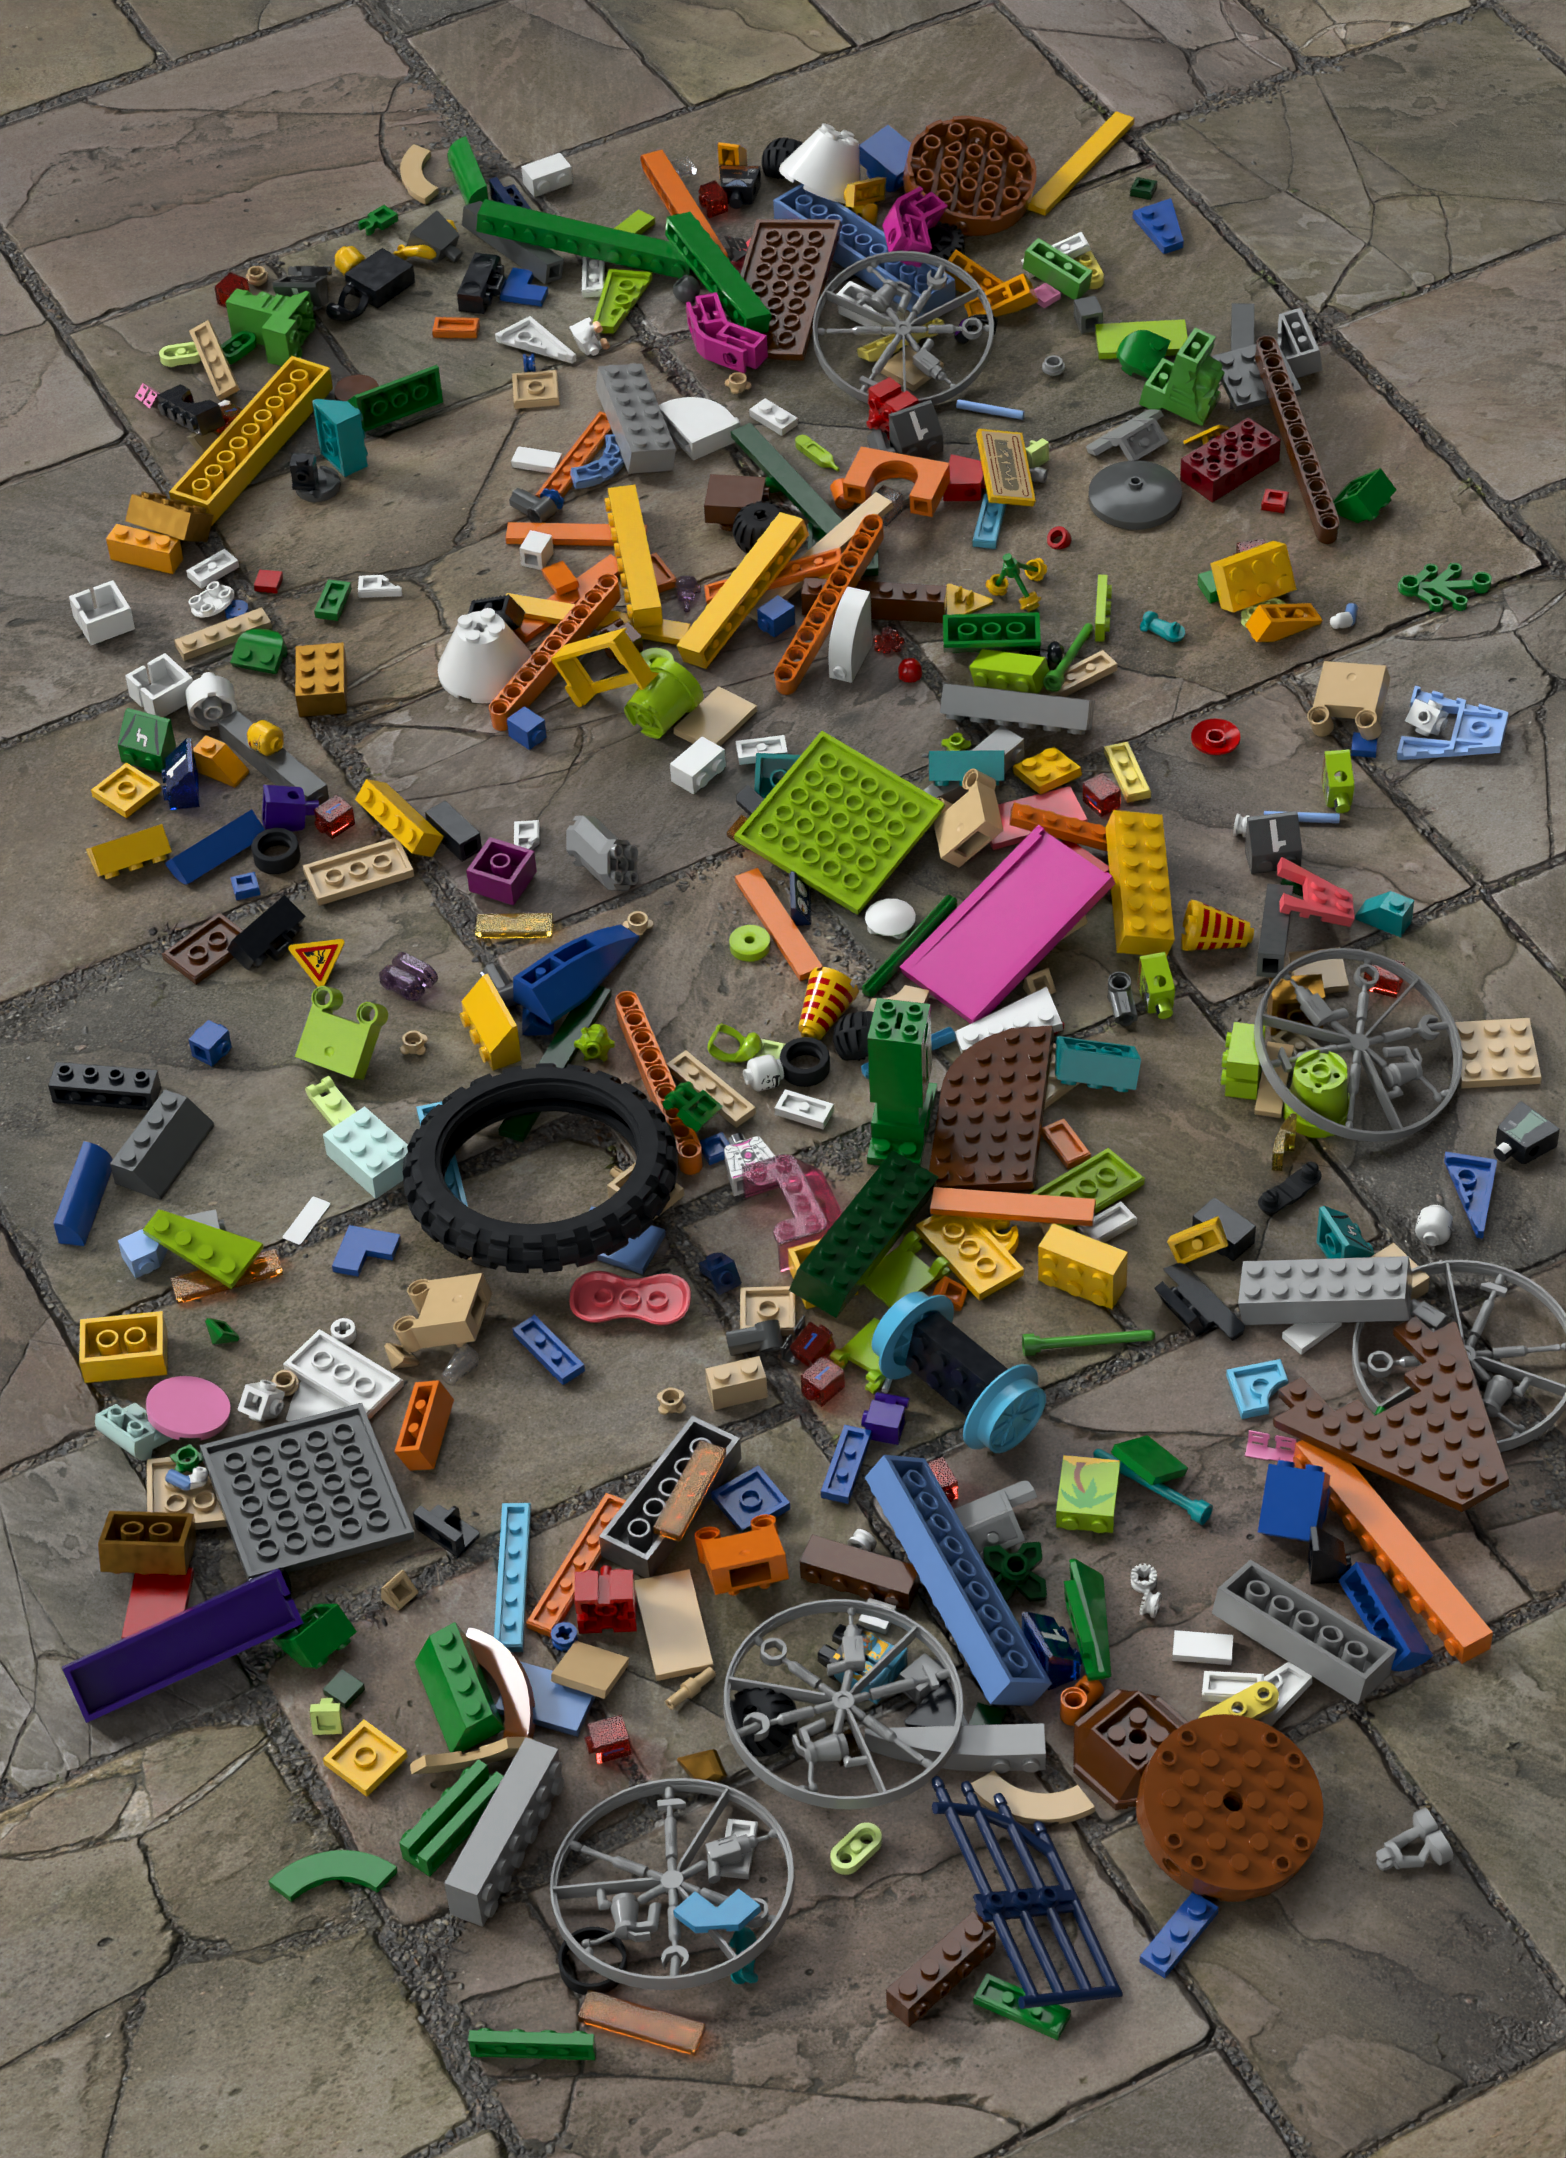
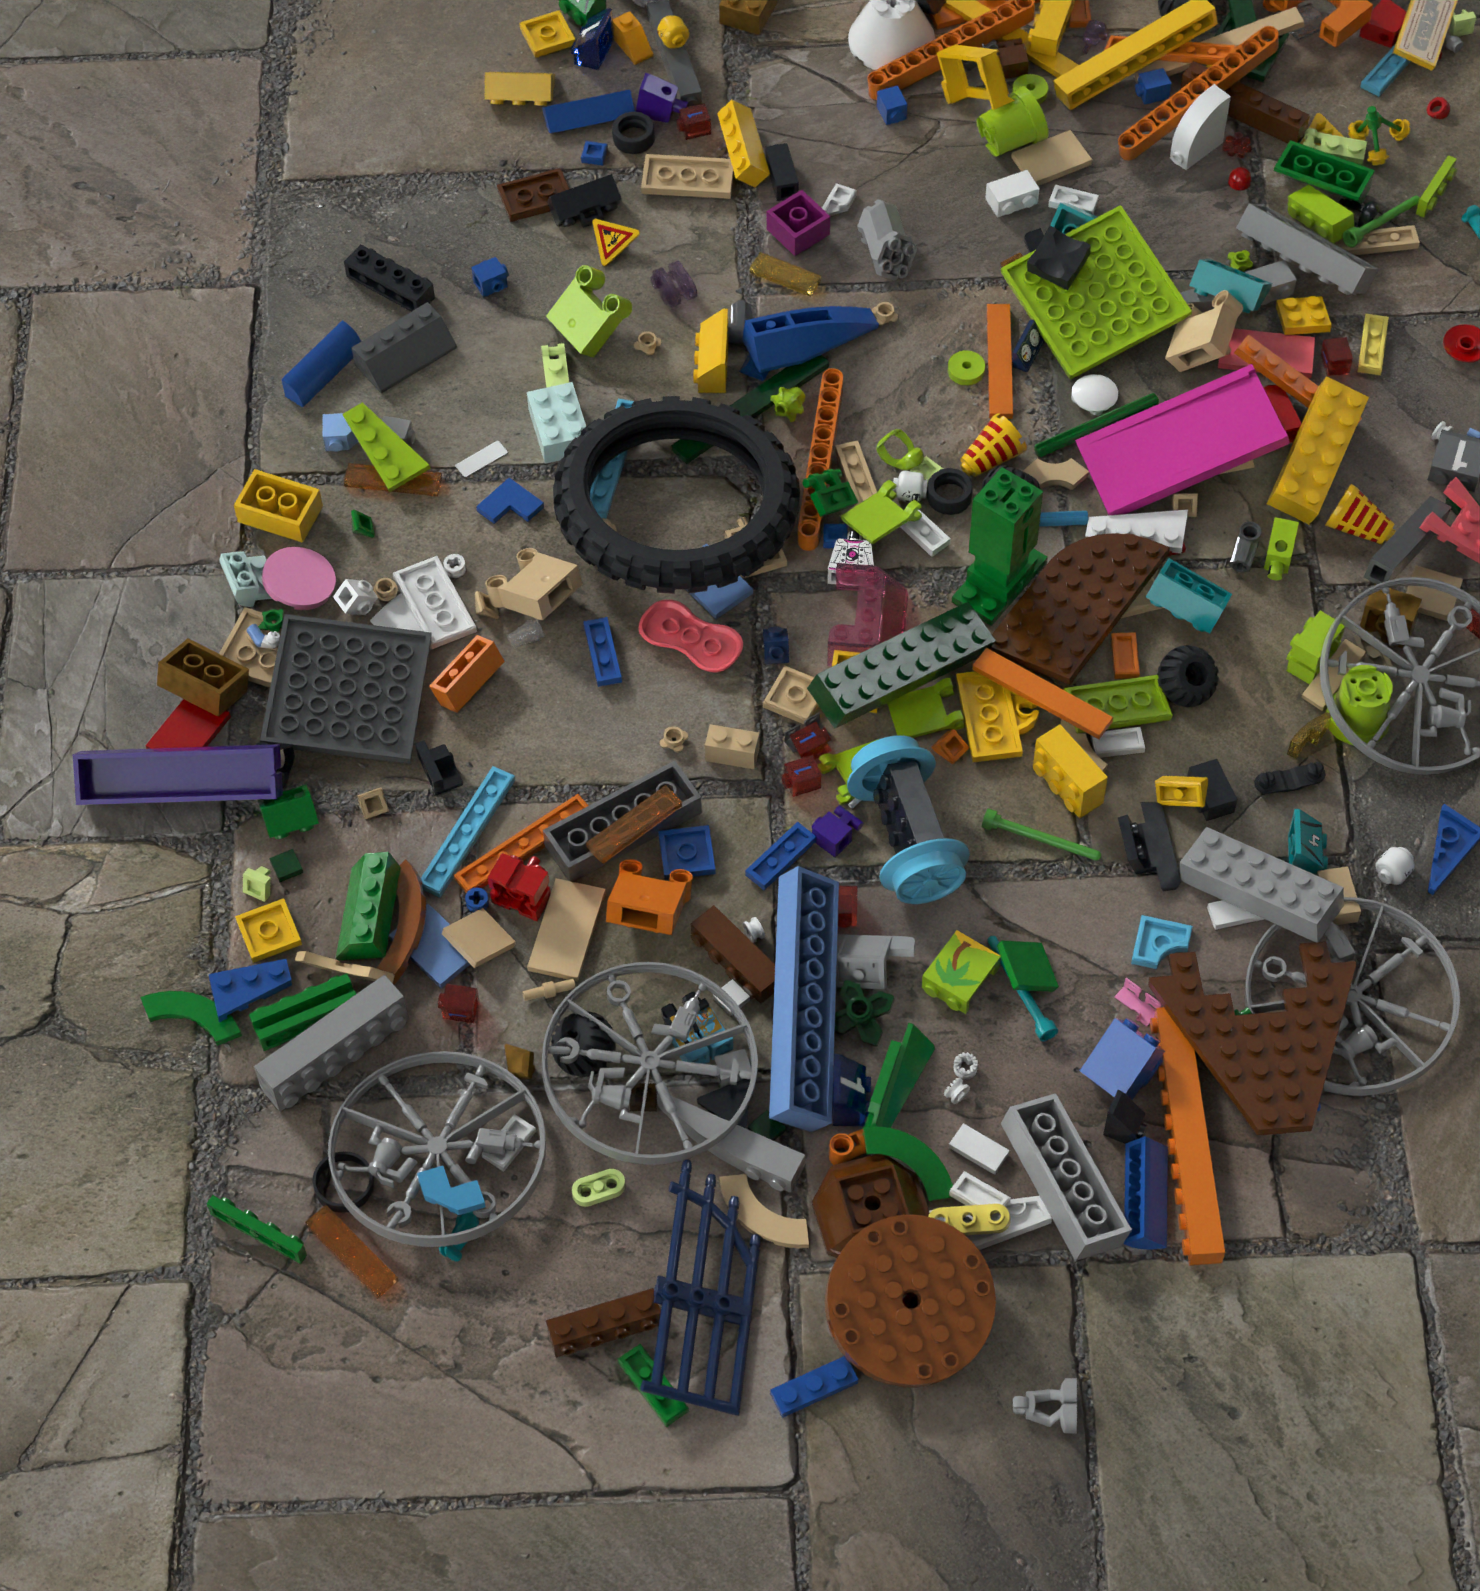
camera: 25 degrees right, 10 degrees up
dark grey piece [726,1320,783,1356] -> none
none -> blue wing [209,959,292,1022]
none -> lime flag [841,480,922,545]
none -> green tile [862,1126,953,1201]
none -> black brick [1027,226,1091,290]
none -> black wheel [1157,645,1219,707]
none -> yellowish green plate [1303,128,1367,165]

